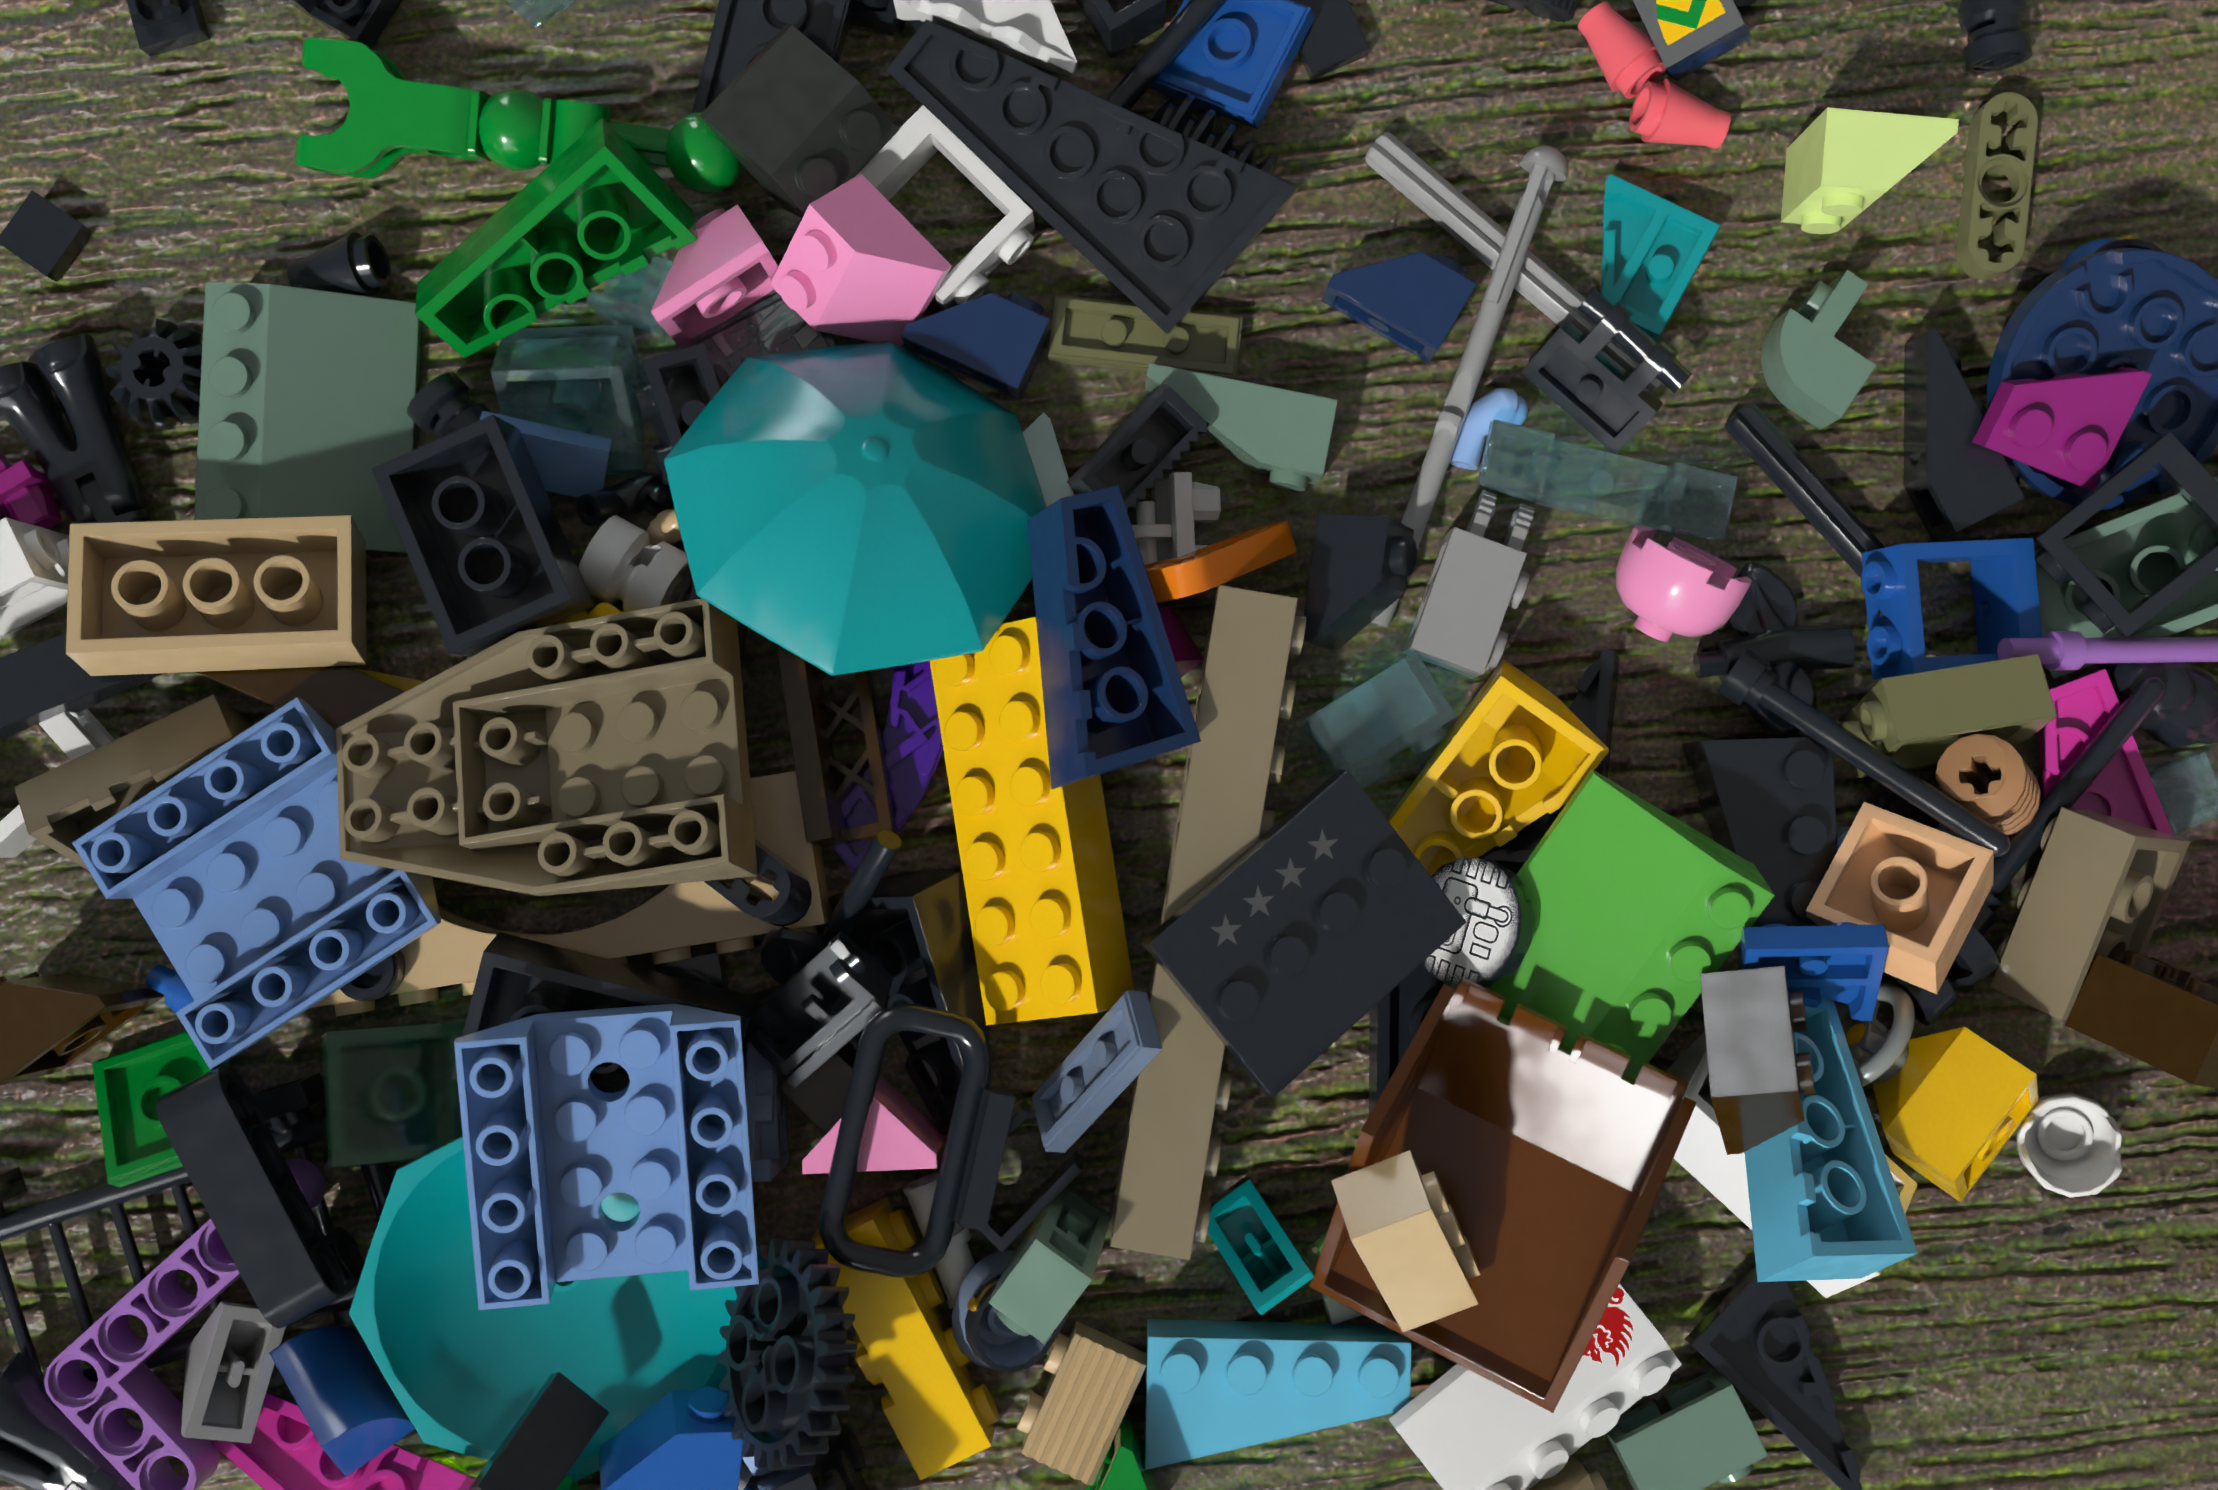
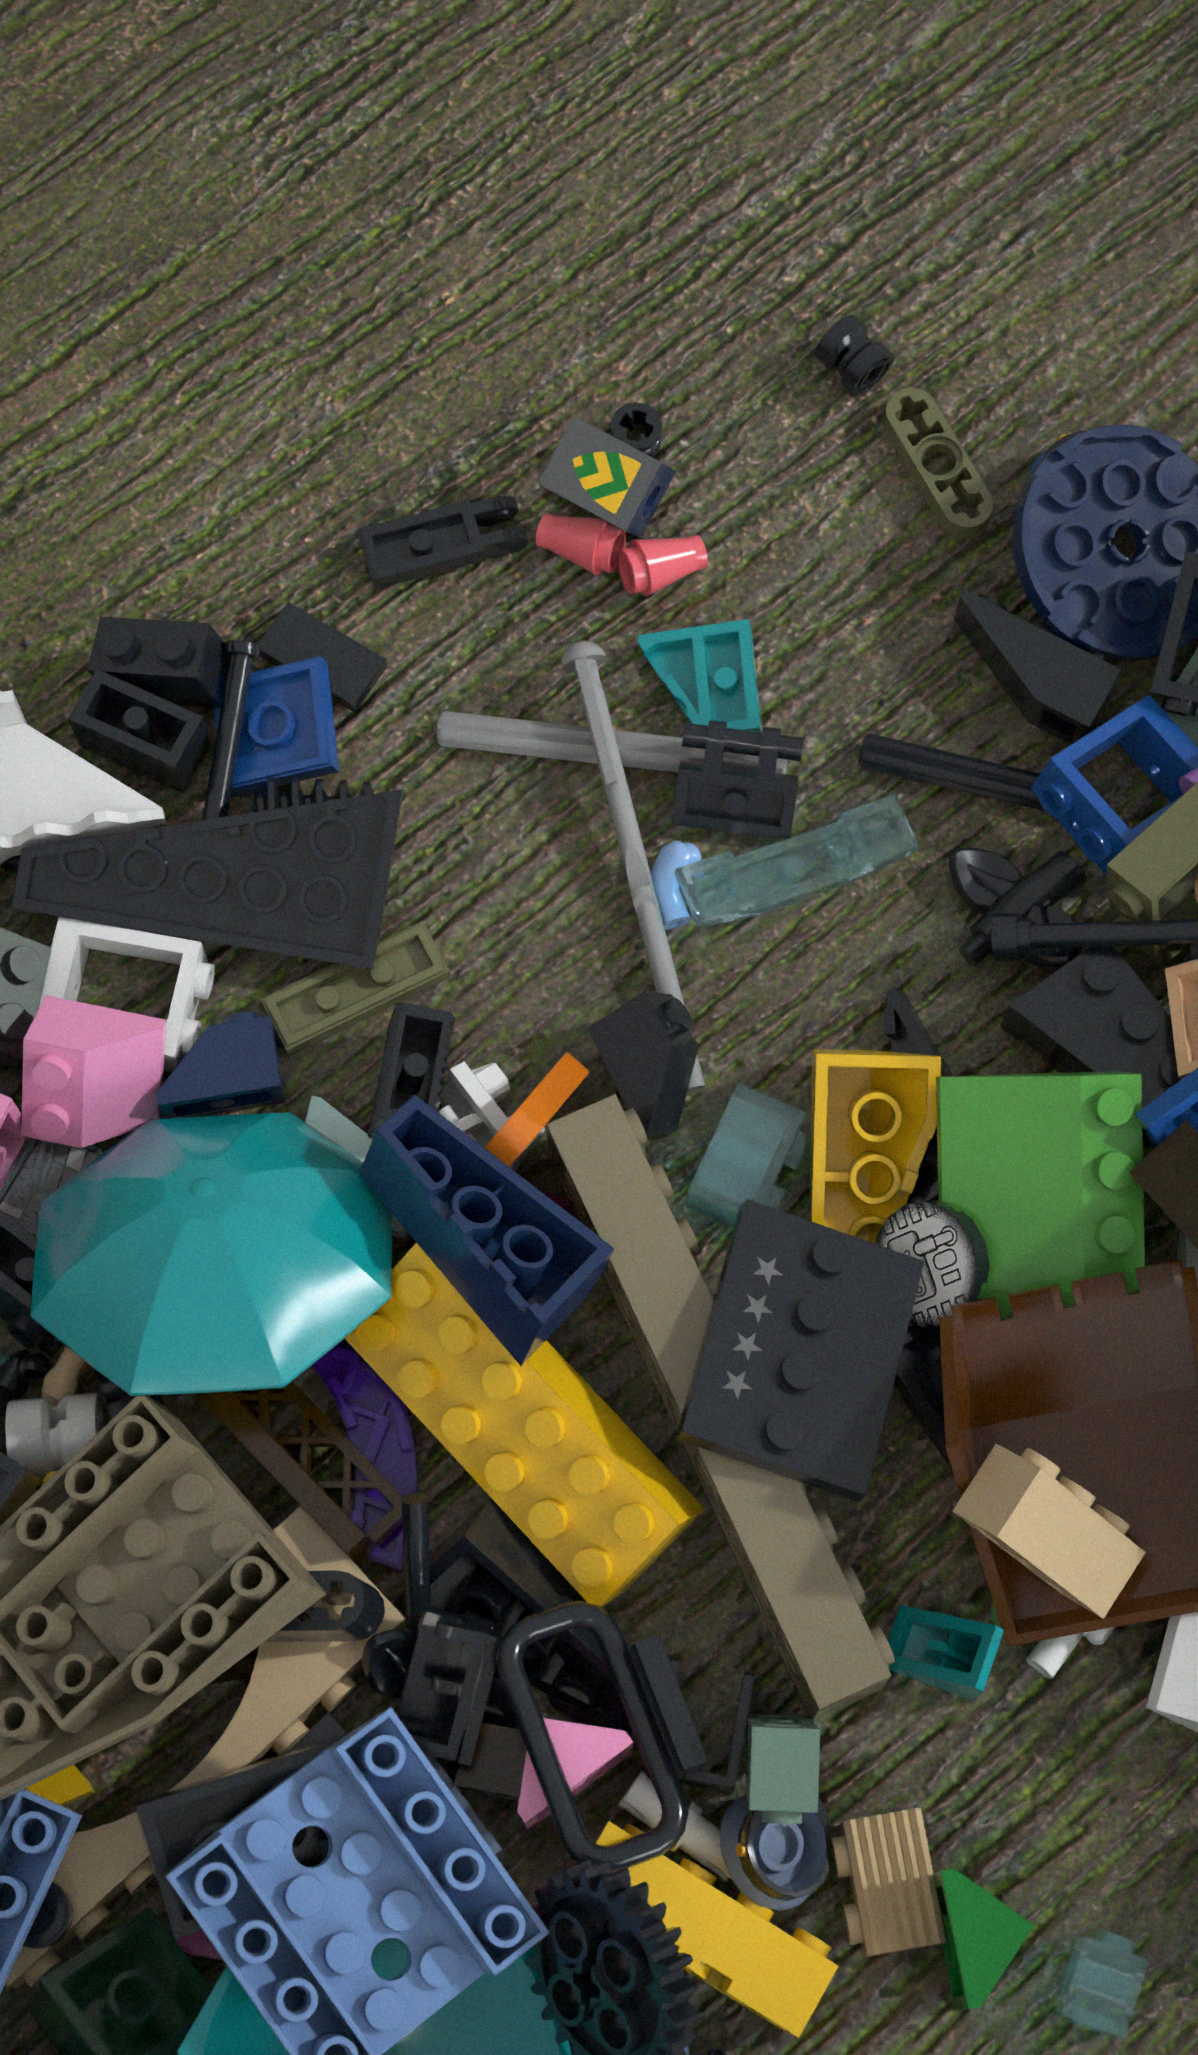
camera: 35 degrees left, 15 degrees down
sand blue tile [1032,990,1163,1153] -> none
medium azure wedge [1144,1319,1411,1470] -> none
sand green slope [1145,363,1338,491] -> none
dark blue slope [1321,252,1476,363] -> none
light grey hinge [1402,490,1535,679] -> none
bright pink cylinder [1616,525,1752,642] -> none
sand green brick [1761,270,1876,430] -> none
yellowish green slope [1781,107,1959,234] -> none
magenta wing [1972,367,2152,491] -> none

